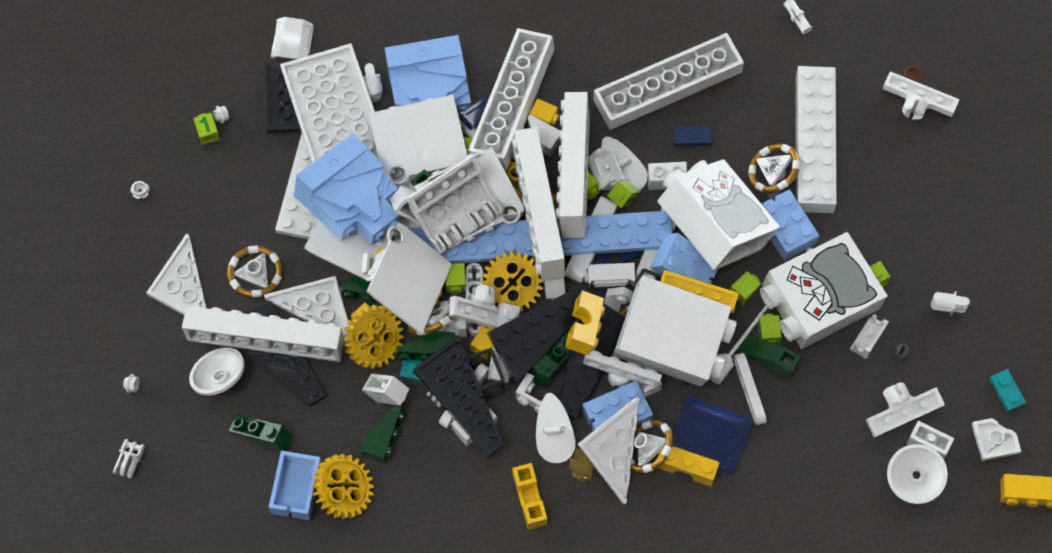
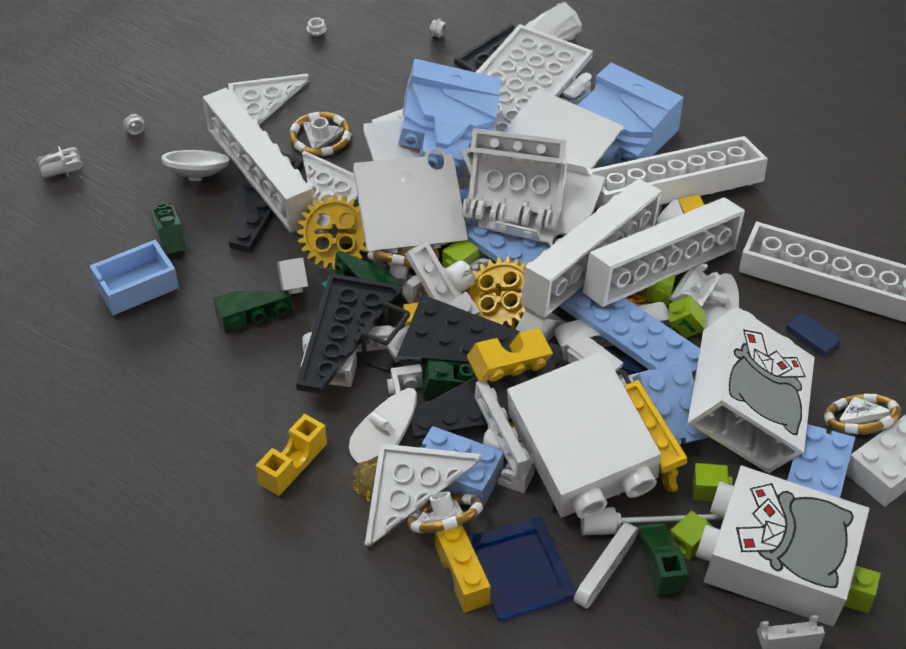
camera: 50 degrees right, 20 degrees down
lime brick [193,113,220,145] -> none
yellow gear [311,454,374,519] -> none

